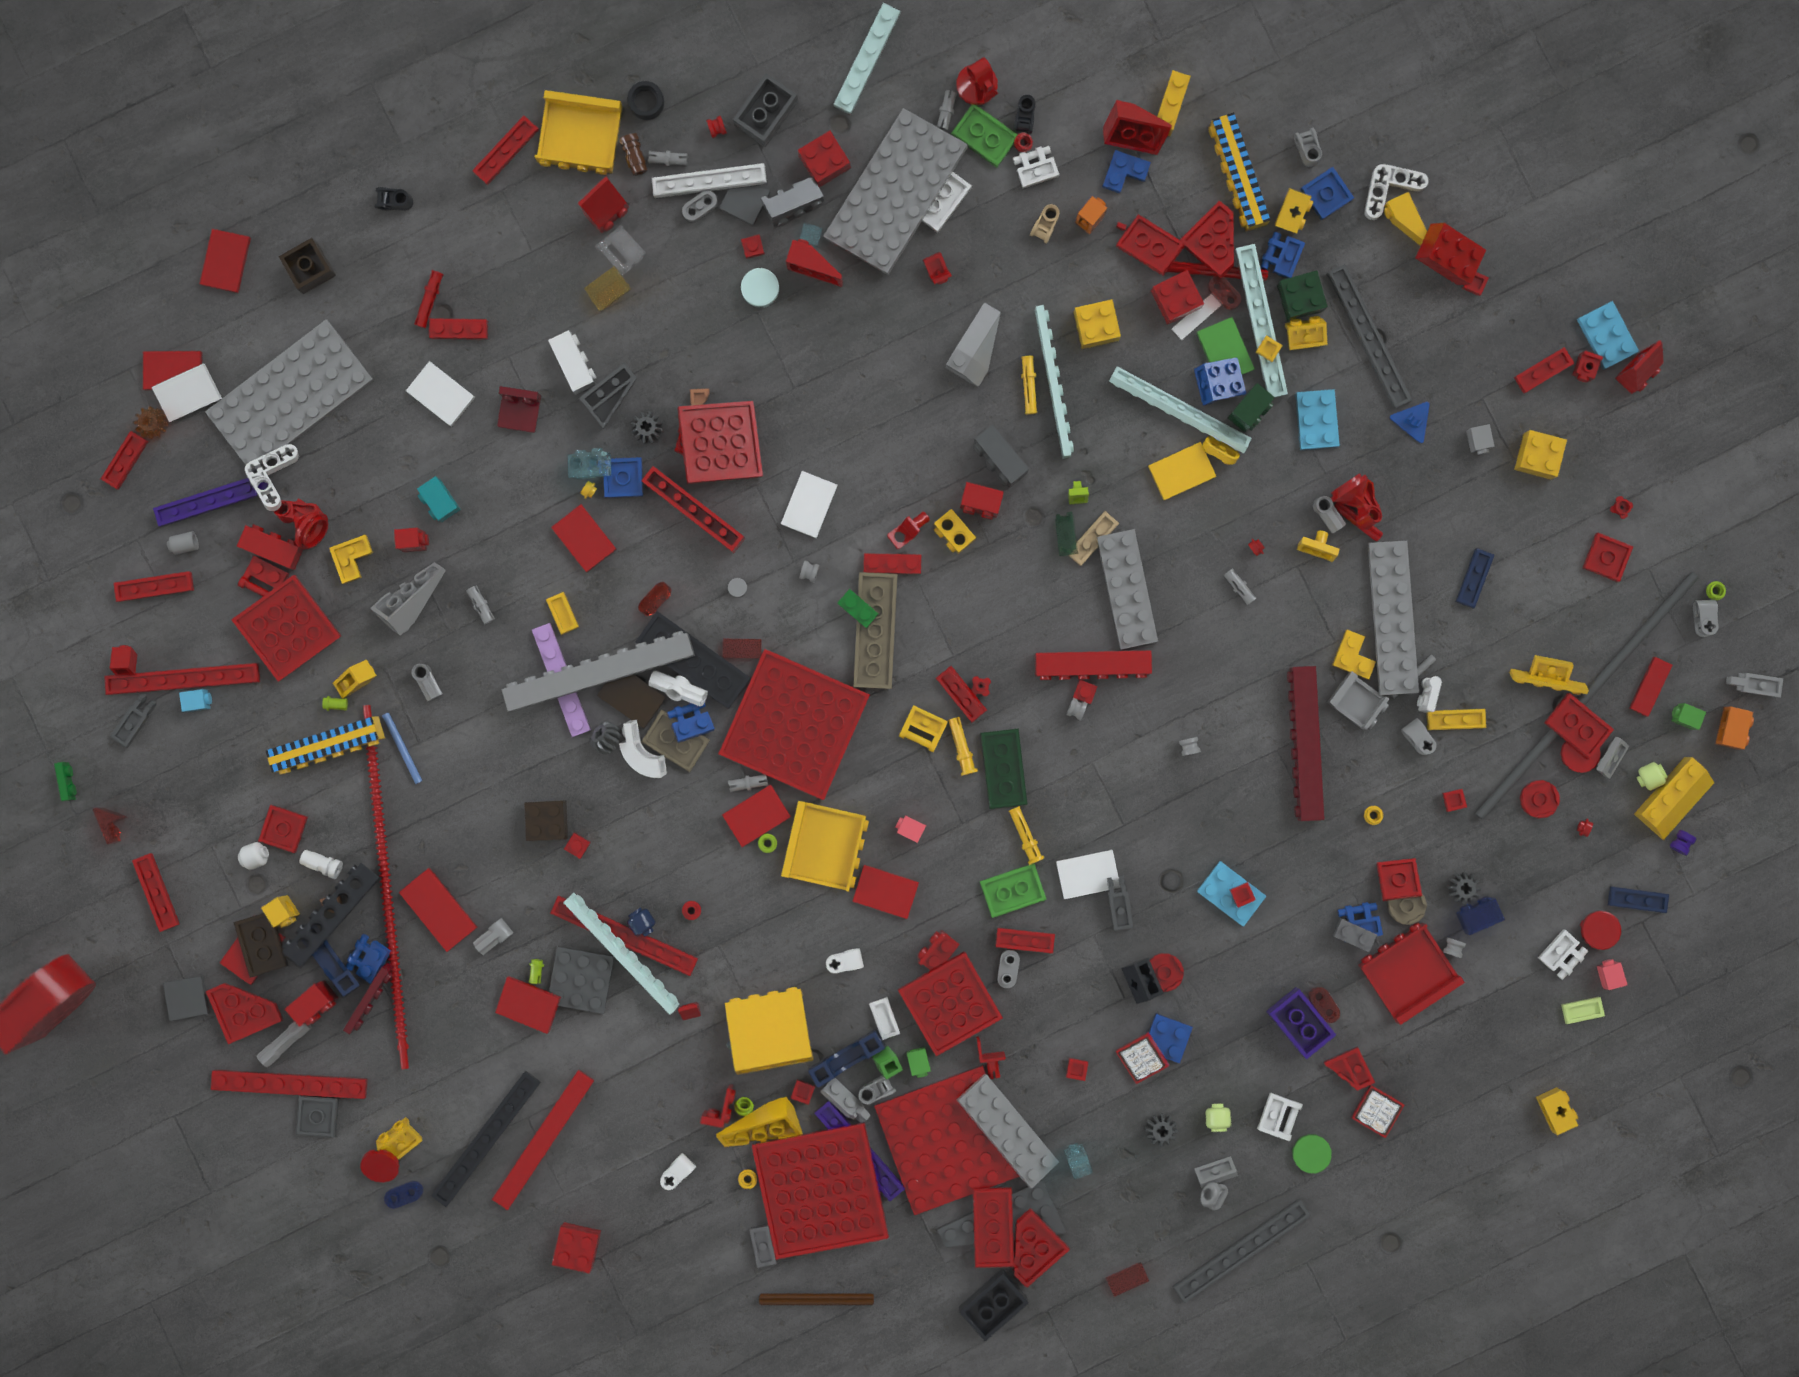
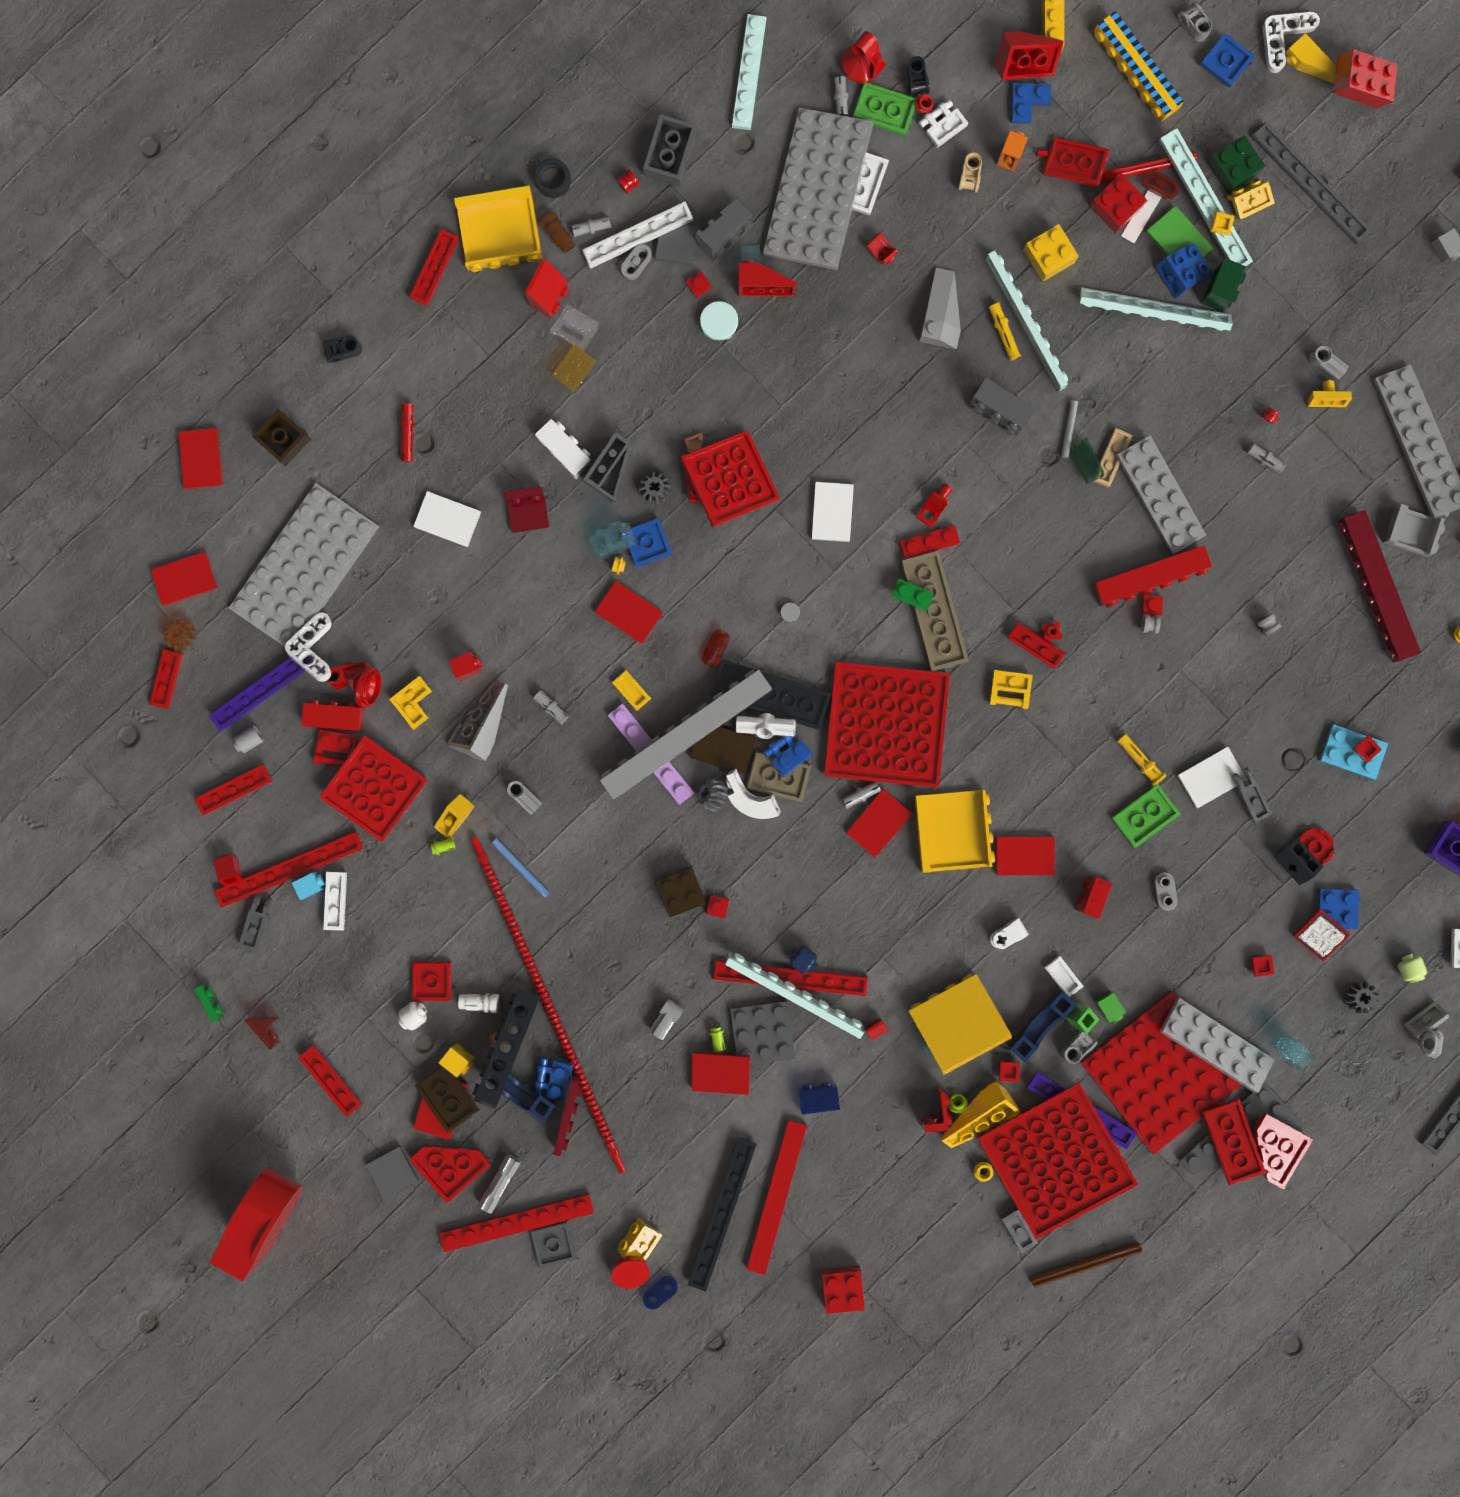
camera: 15 degrees left, 0 degrees up
white tile [152,363,222,422] -> none
brick [266,716,385,775] -> none
red brick [285,980,339,1027] -> none
red tile [399,868,478,952] -> none
teal brick [417,476,461,522] -> none
red plate [429,318,488,340] -> none
red brick [641,466,746,553] -> none
white piece [660,1153,696,1190] -> none
red plate [682,901,701,920] -> none
clear red tile [723,638,762,659] -> none
lime plate [758,834,777,853] -> none
red brick [798,130,851,187] -> none
light grey wheel [799,560,820,583] -> none
light grey hinge [820,1078,871,1123] -> none
coral brick [895,815,926,843] -> none
red plate [898,951,1003,1056] -> none
yellow brick [934,509,976,554] -> none
yellow pin [948,717,978,776] -> none
black brick [959,1269,1029,1342] -> none
red brick [960,482,1004,520] -> none
red bracket [976,1036,1006,1079] -> none
dark green tile [980,728,1028,809] -> none
red plate [995,927,1055,953] -> none
lime tile [1068,481,1089,504] -> none
clear red tile [1106,1262,1149,1297] -> none
yellow tile [1148,442,1217,501] -> none
red plate [1180,200,1234,278] -> none
yellow plate [1202,436,1240,465] -> none
blue plate [1260,232,1305,279] -> none
yellow brick [1275,188,1313,234] -> none
medium azure plate [1295,389,1340,450] -> none
red piece [1331,473,1382,530] -> none
yellow plate [1332,630,1376,680] -> none
red axle [1334,503,1383,541] -> none
blue piece [1390,402,1430,443] -> none
red plate [1462,272,1489,296] -> none
none -> white plate [323,872,347,931]
none -> clear blue brick [798,1081,840,1115]
none -> light grey bar [1061,400,1078,458]

